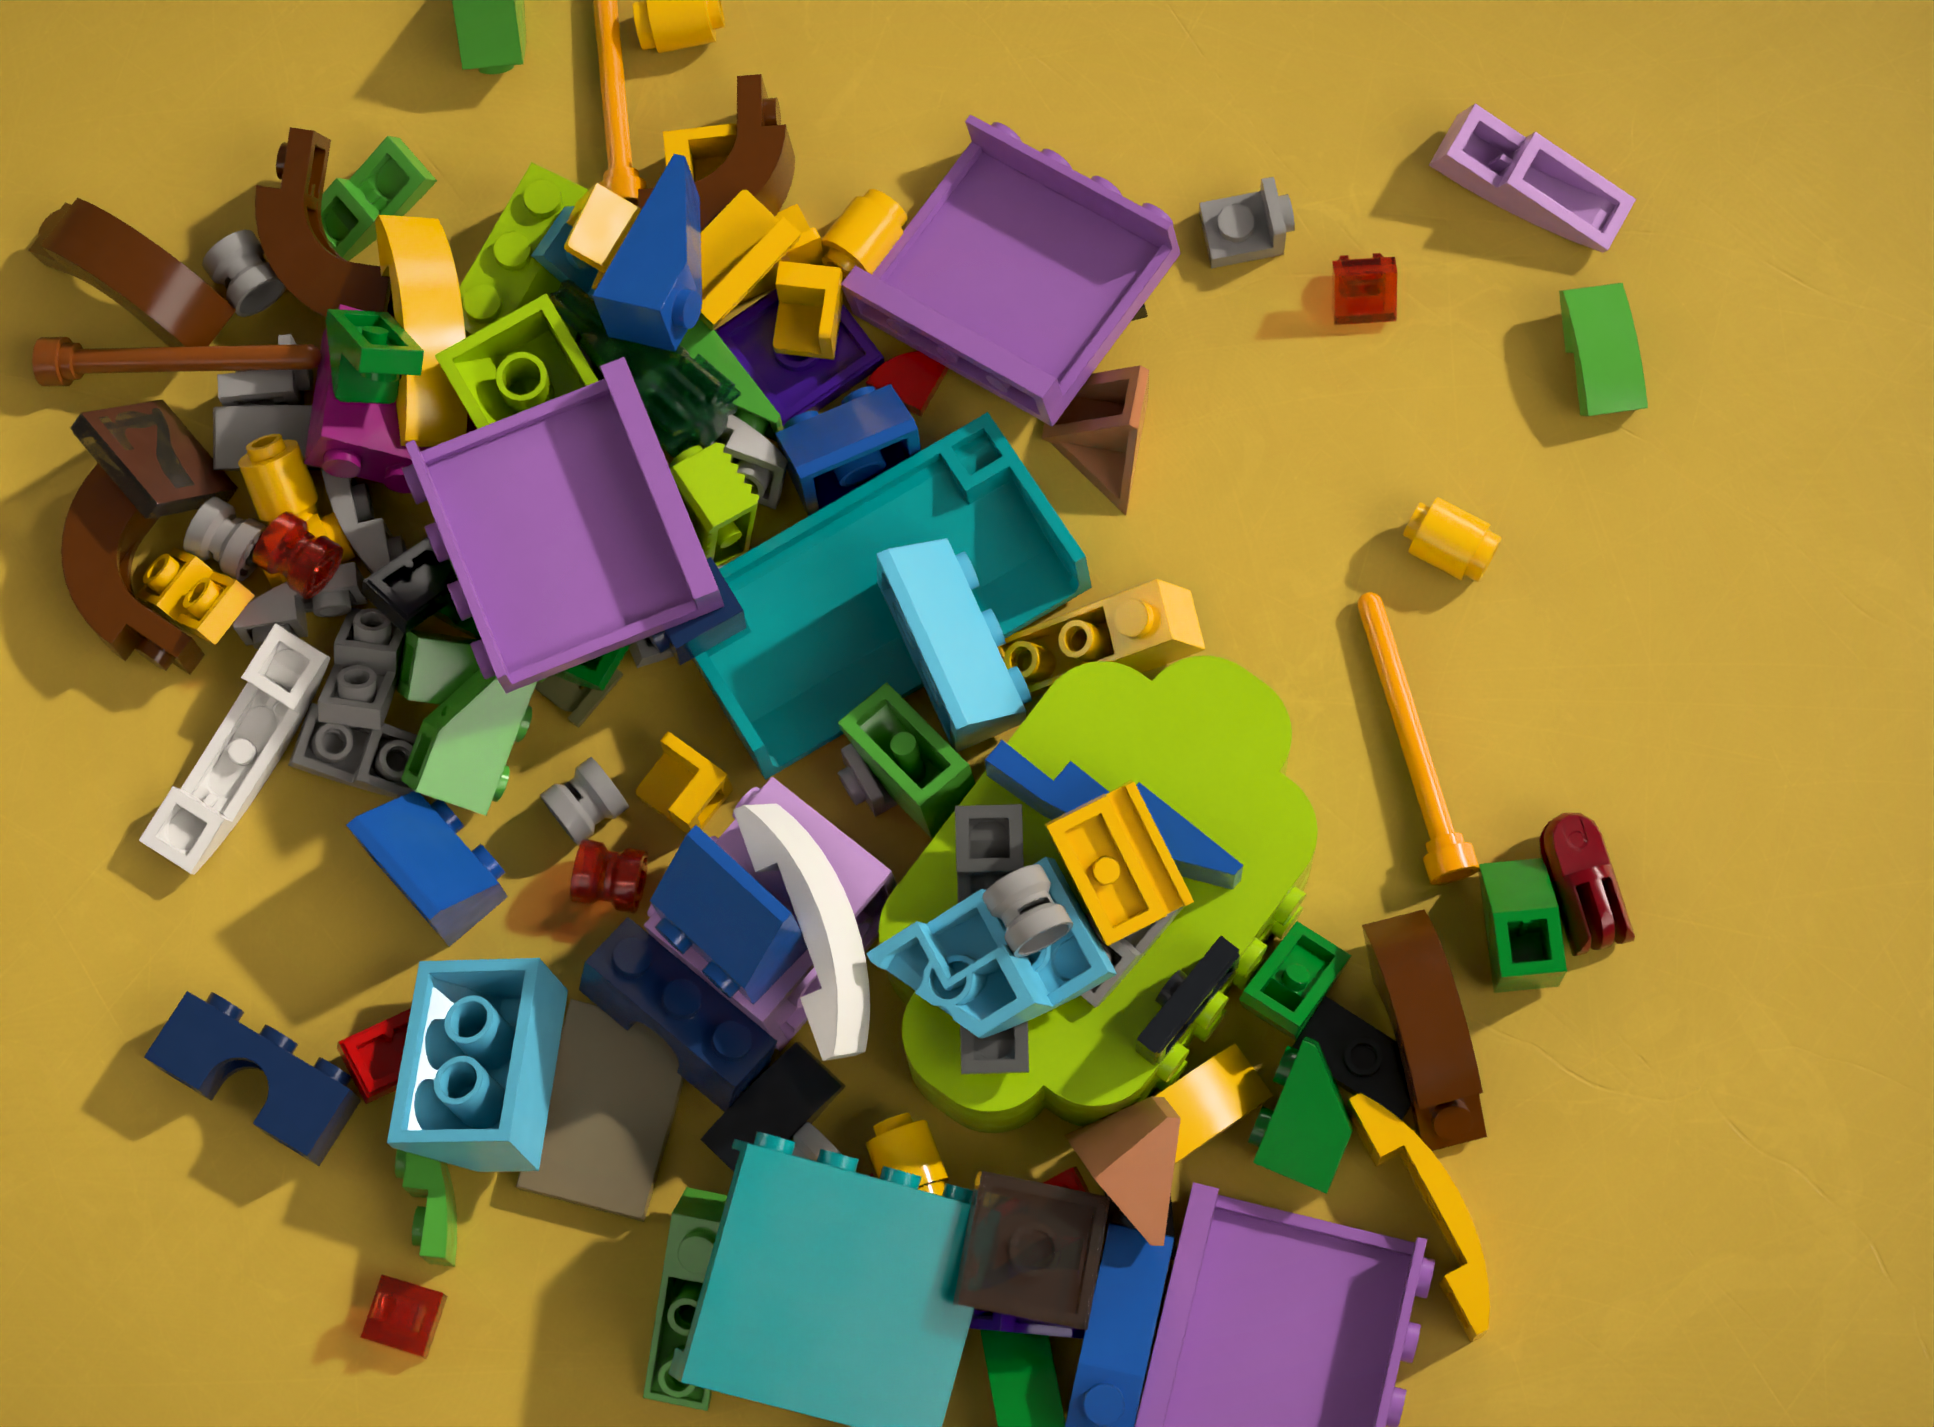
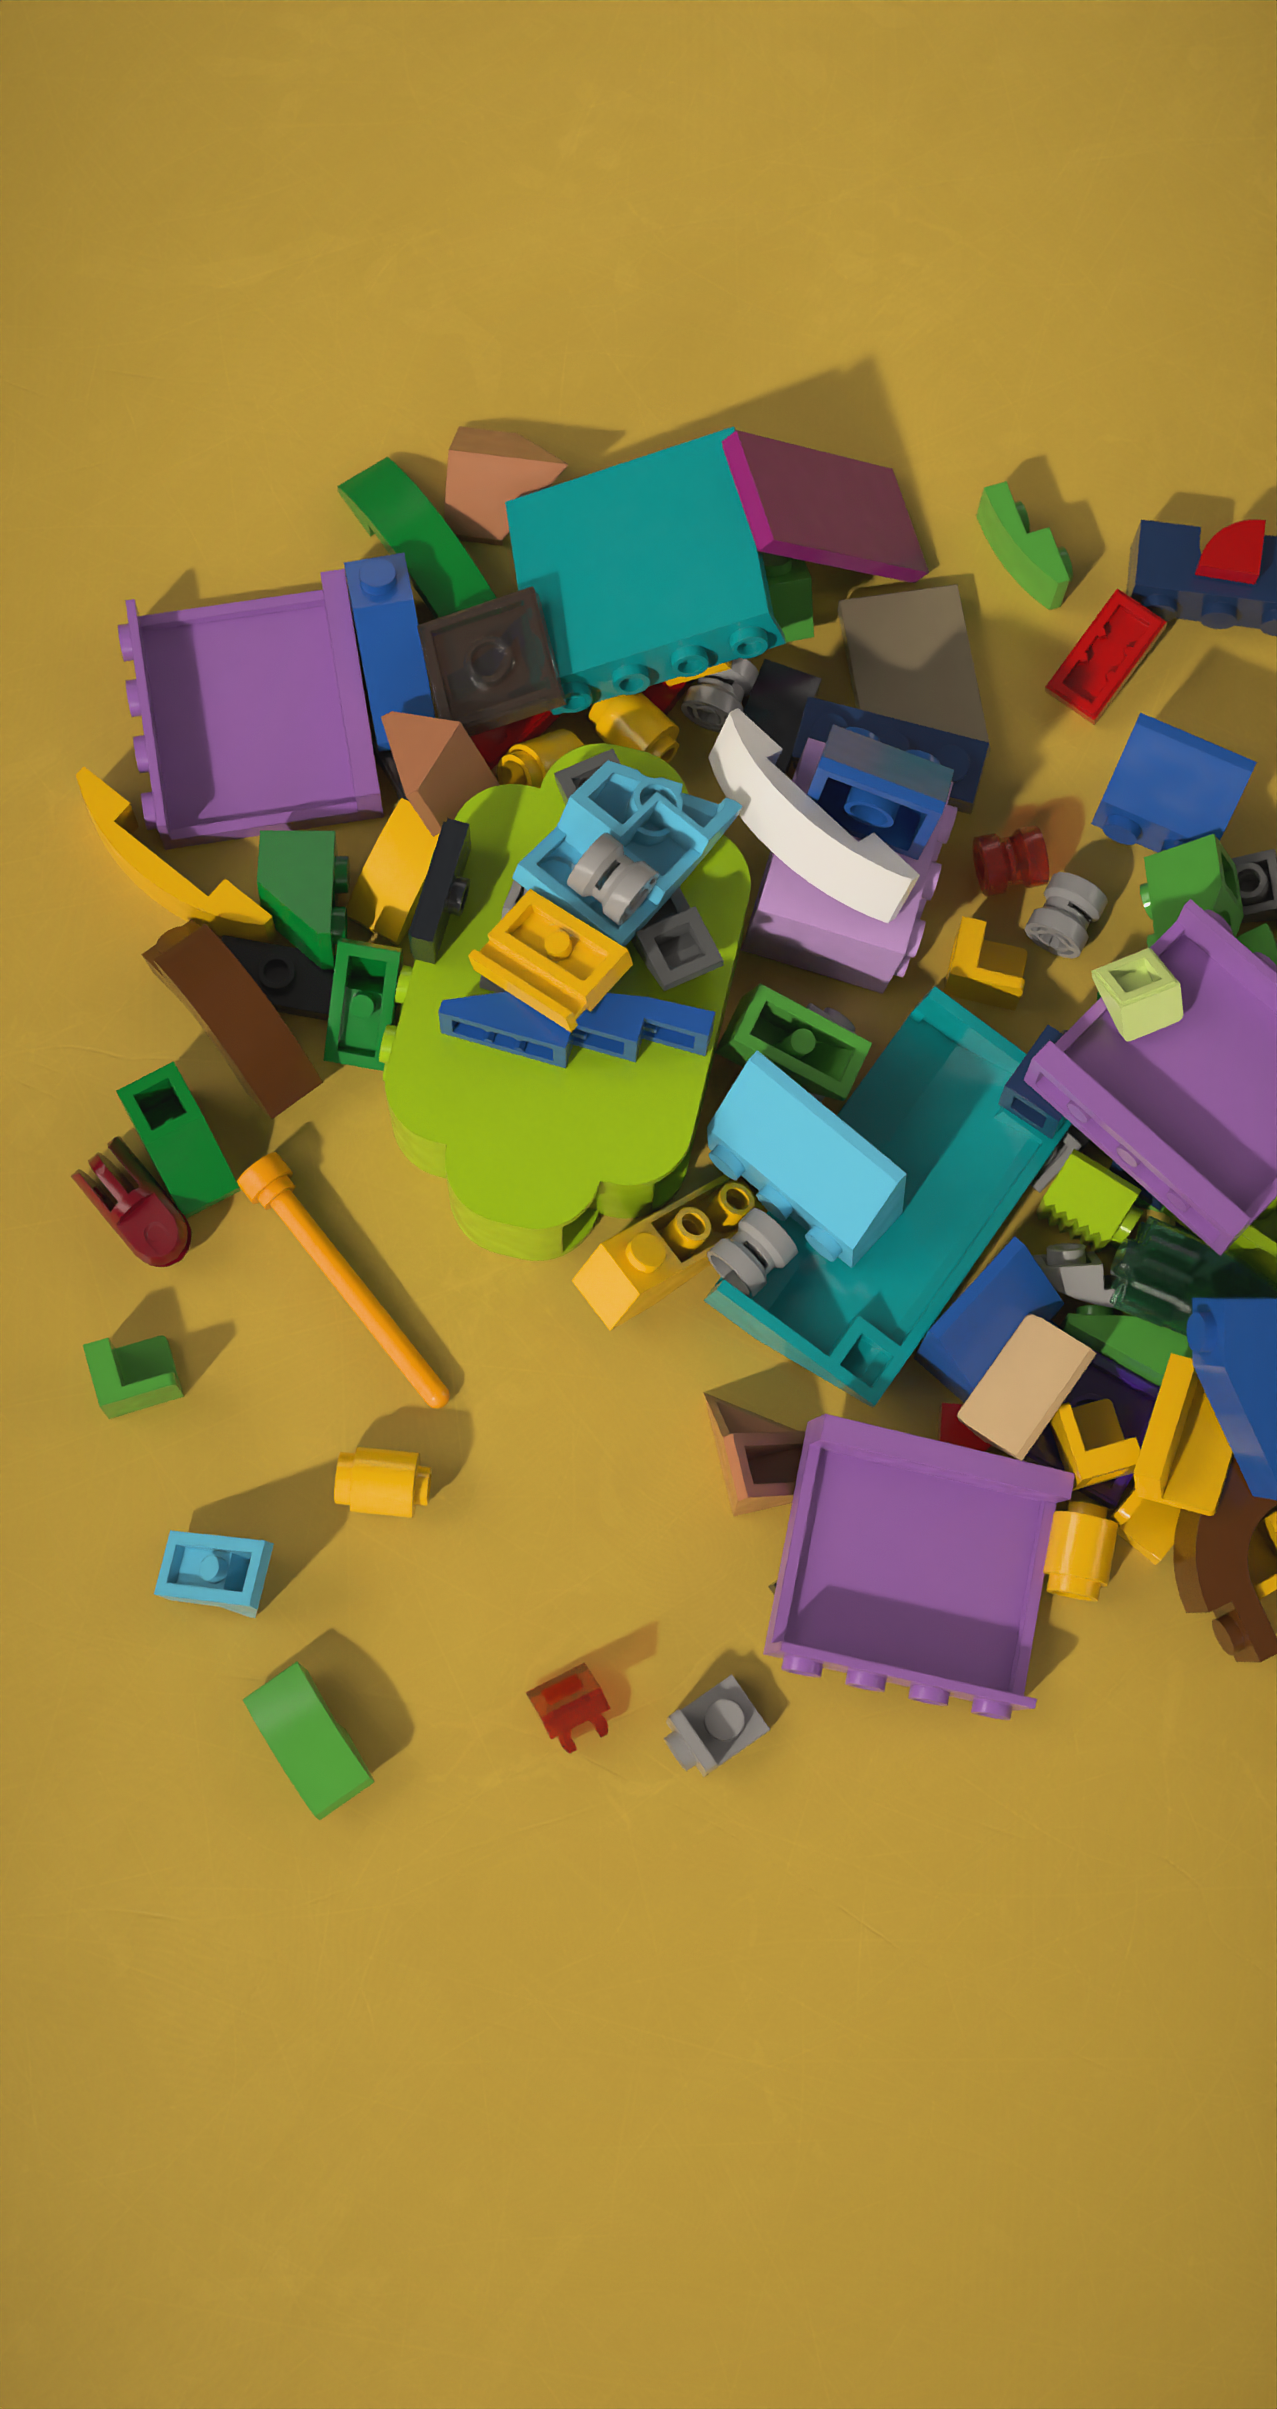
camera: 145 degrees right, 0 degrees up
clear red tile [360,1274,448,1359] -> none
medium azure slope [387,958,568,1172] -> none
lavender slope [1429,104,1636,253] -> none
none -> bright green panel [83,1335,184,1419]
none -> medium azure slope [154,1530,274,1618]
none -> yellow brick [497,729,585,788]
none -> light grey wheel [707,1208,798,1299]
none -> magenta tile [722,430,929,583]
none -> tan slope [957,1313,1097,1461]
none -> yellowish green slope [1091,947,1184,1041]
none -> red tile [1195,519,1266,585]

